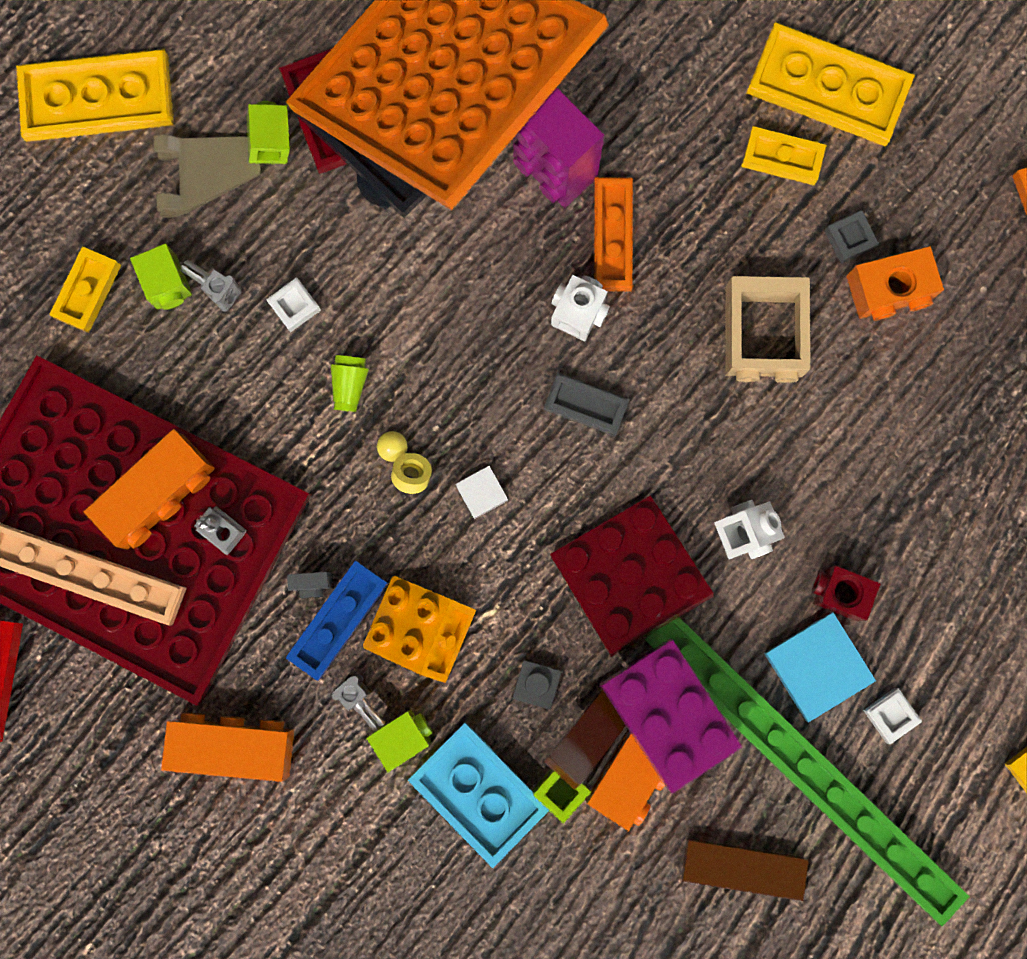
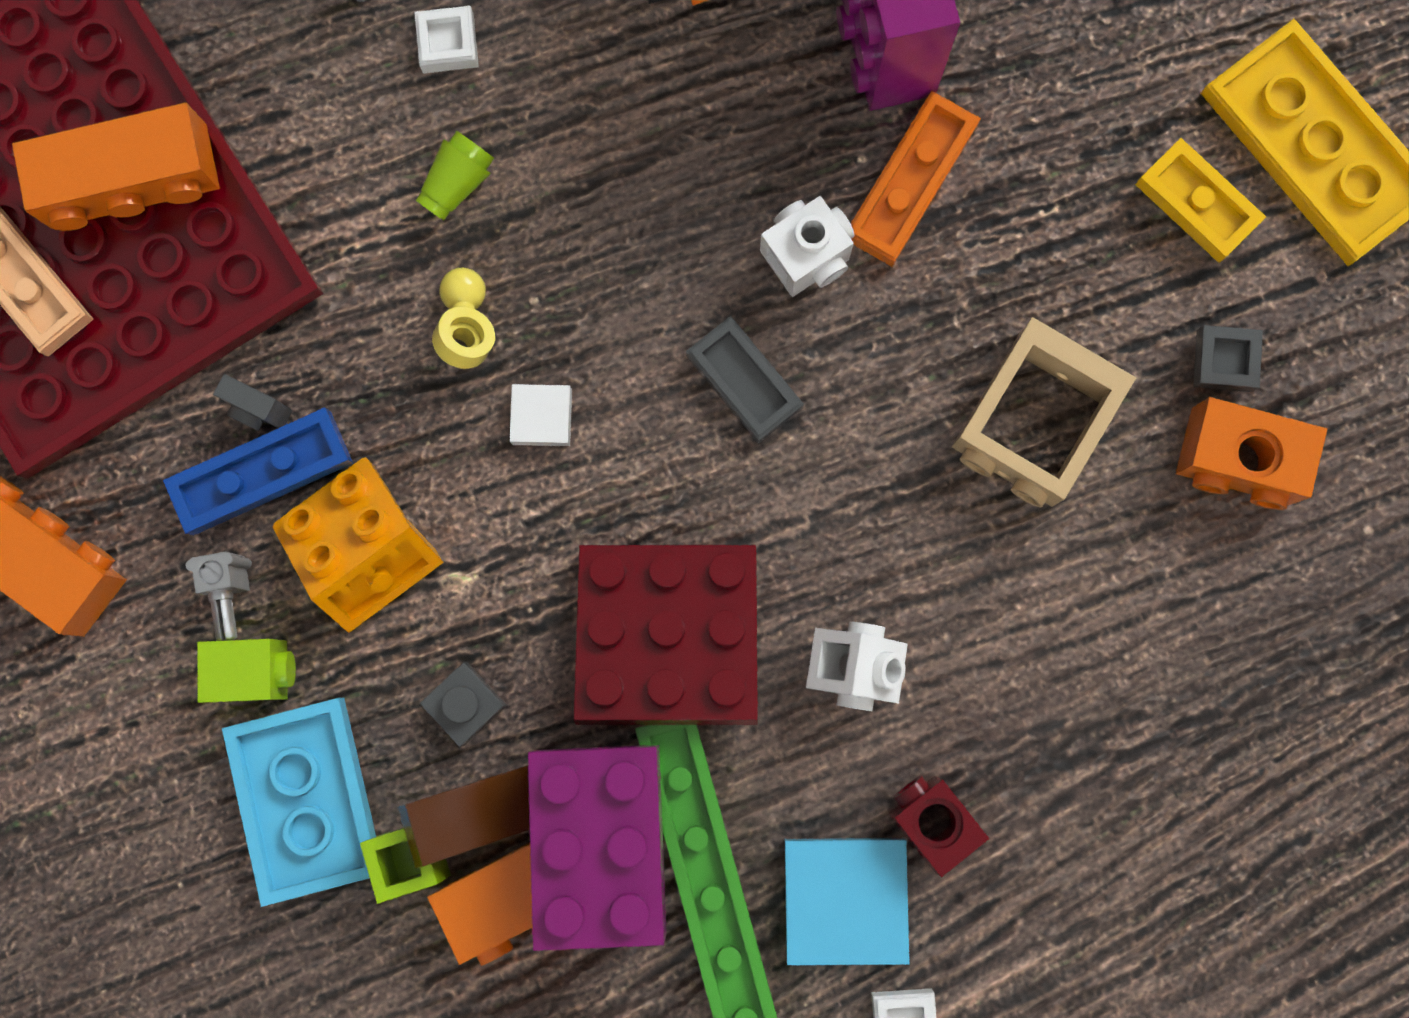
camera: 35 degrees right, 0 degrees up
light grey piece [194,506,247,555] -> none

